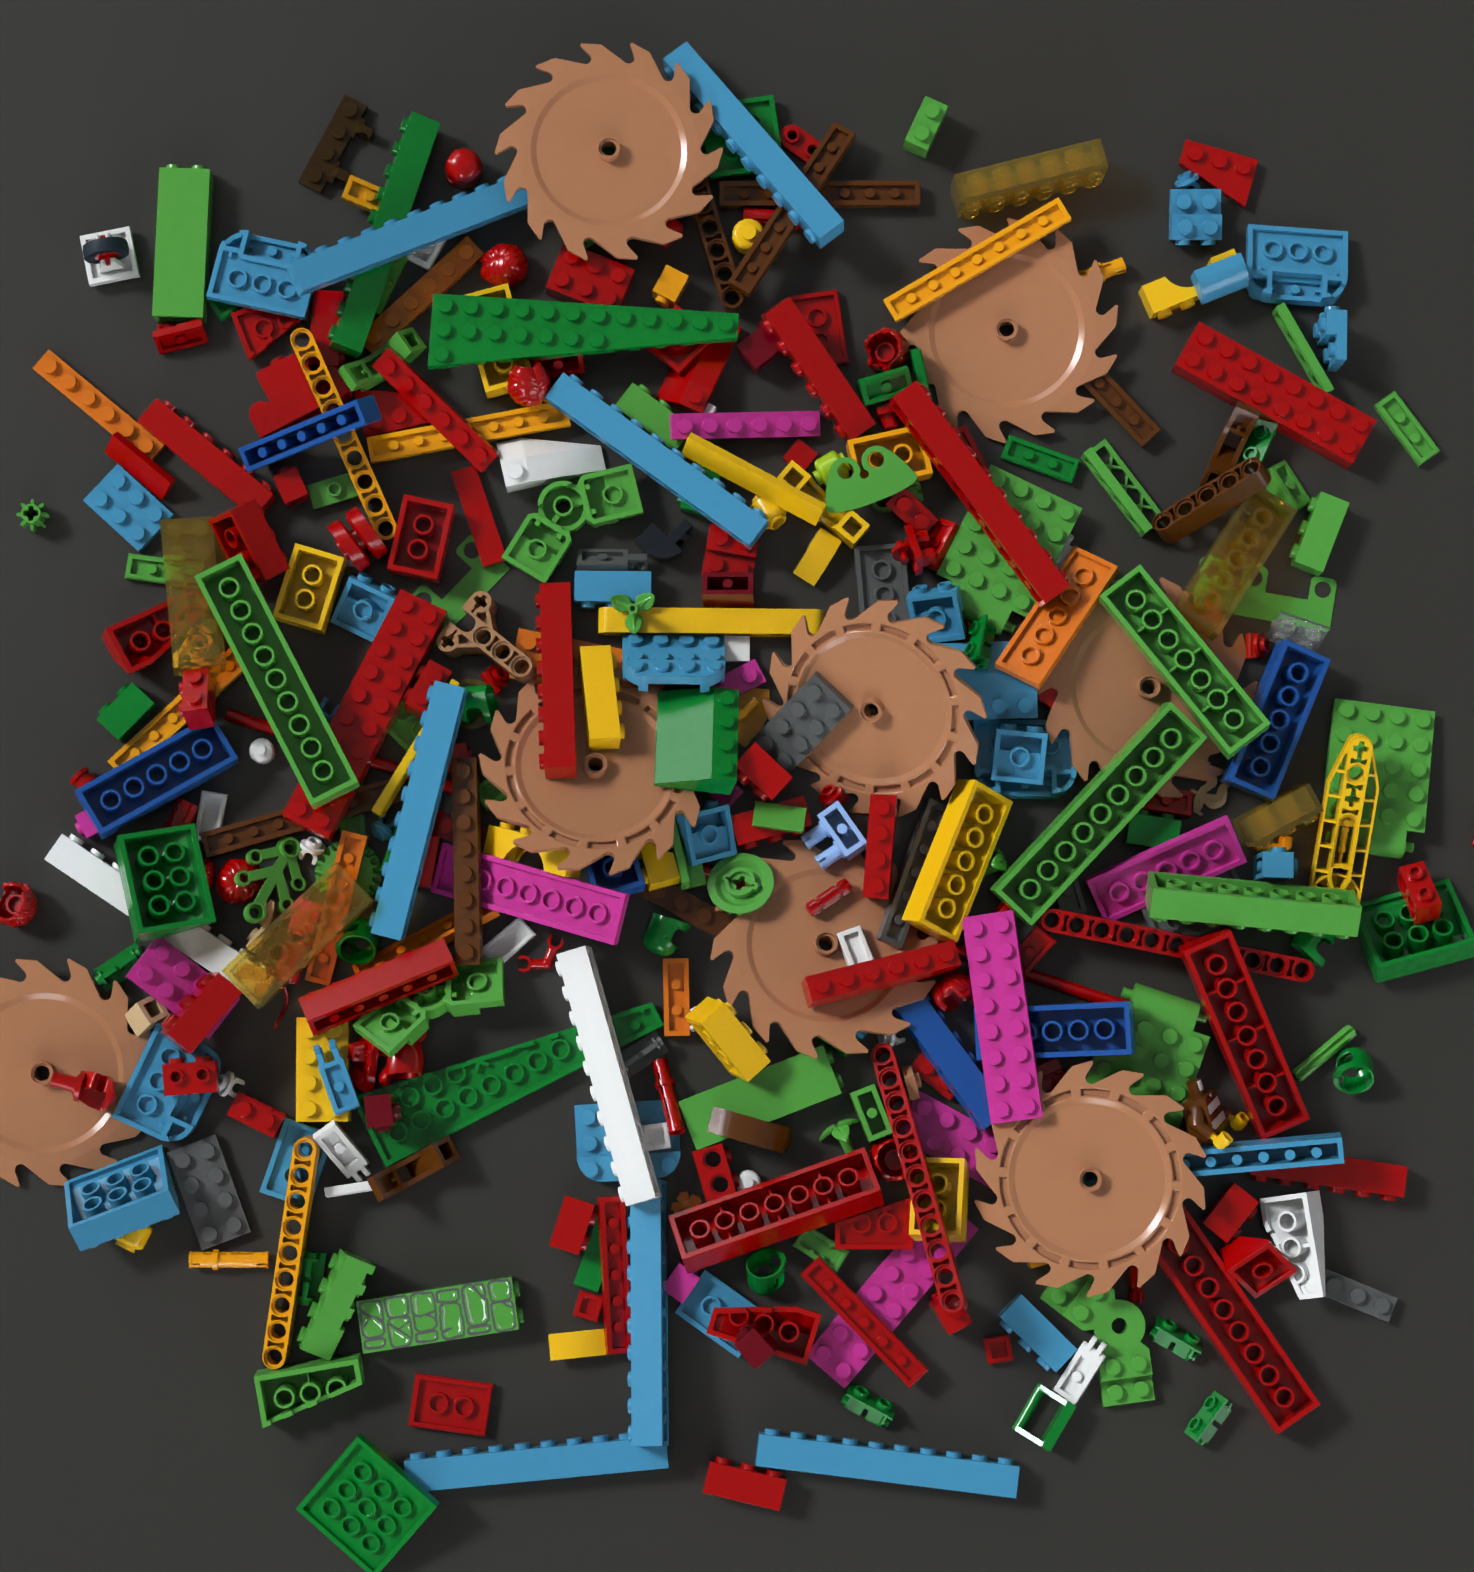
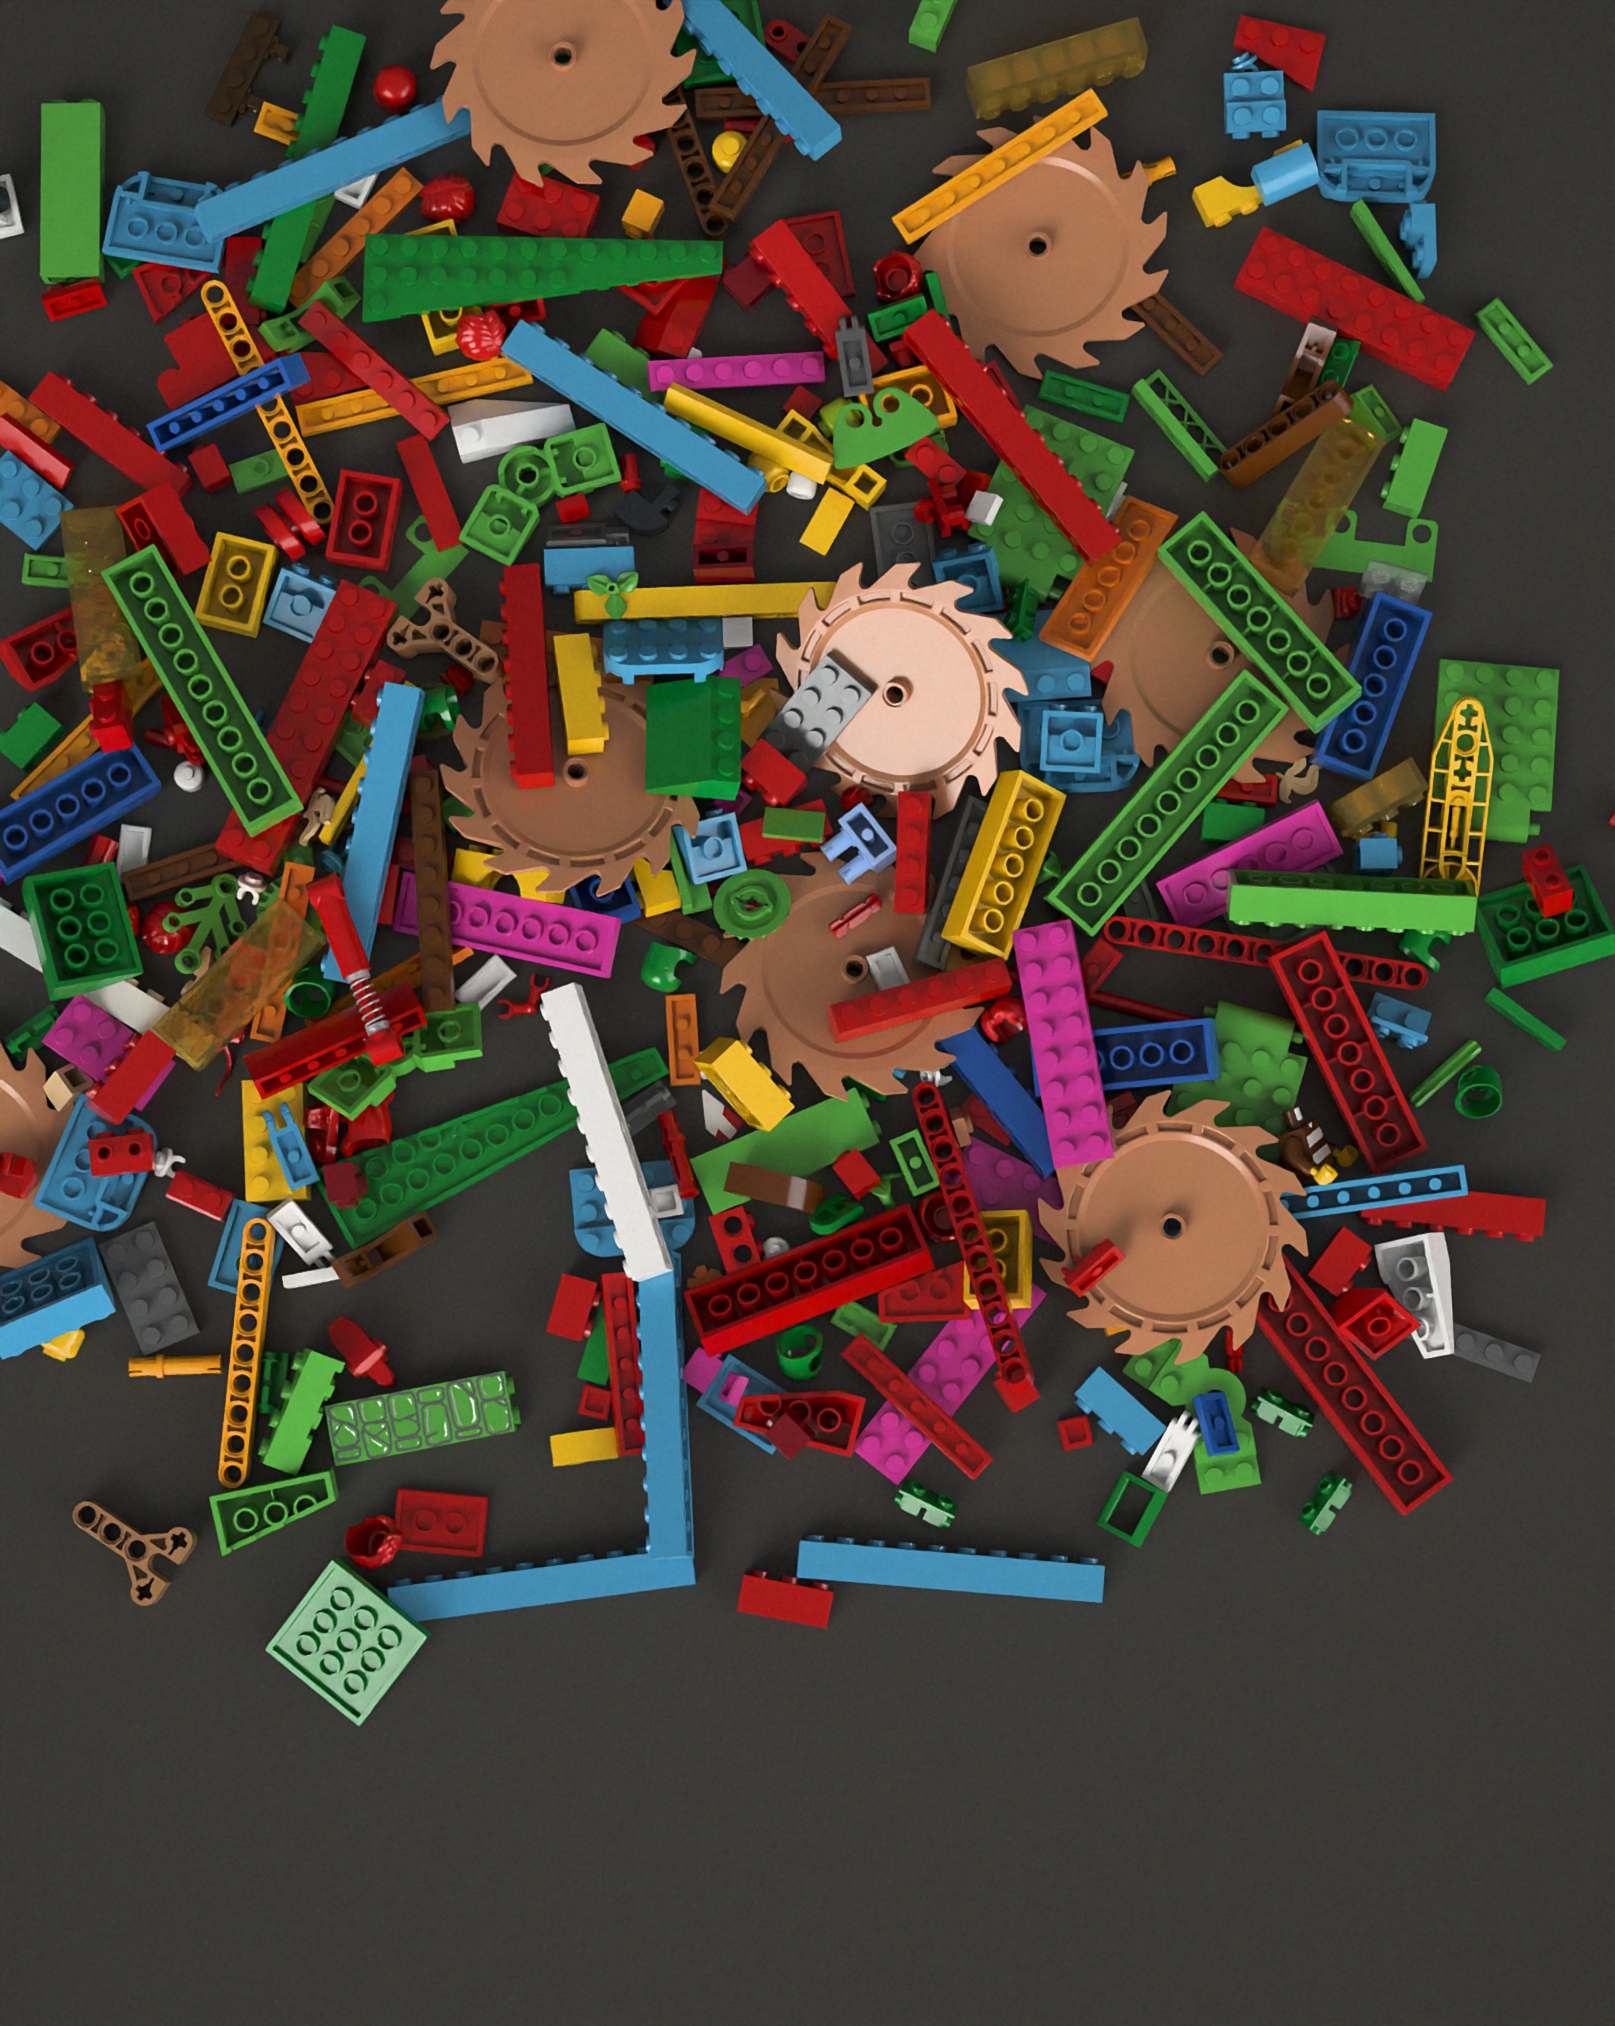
camera: 10 degrees right, 0 degrees up
none -> medium nougat beam [73,1501,197,1606]
none -> red hinge [161,693,206,766]
none -> tan piece [299,787,335,846]
none -> red piece [306,872,405,1067]
none -> red hinge [327,1315,397,1388]
none -> red hair [344,1515,403,1570]
none -> red plate [555,493,591,524]
none -> red pin [618,454,643,494]
none -> white sticker [702,1090,744,1144]
none -> dark pink tile [719,1371,749,1407]
none -> white piece [786,471,818,500]
none -> green plate [809,1192,864,1235]
none -> red brick [832,1148,882,1200]
none -> dark grey hinge [835,315,874,397]
none -> white tile [965,490,1003,526]
none -> red plate [1061,1238,1126,1297]
none -> blue plate [1193,1392,1240,1457]
none -> dark azure bracket [1366,992,1432,1050]
none -> green tile [1483,987,1567,1052]

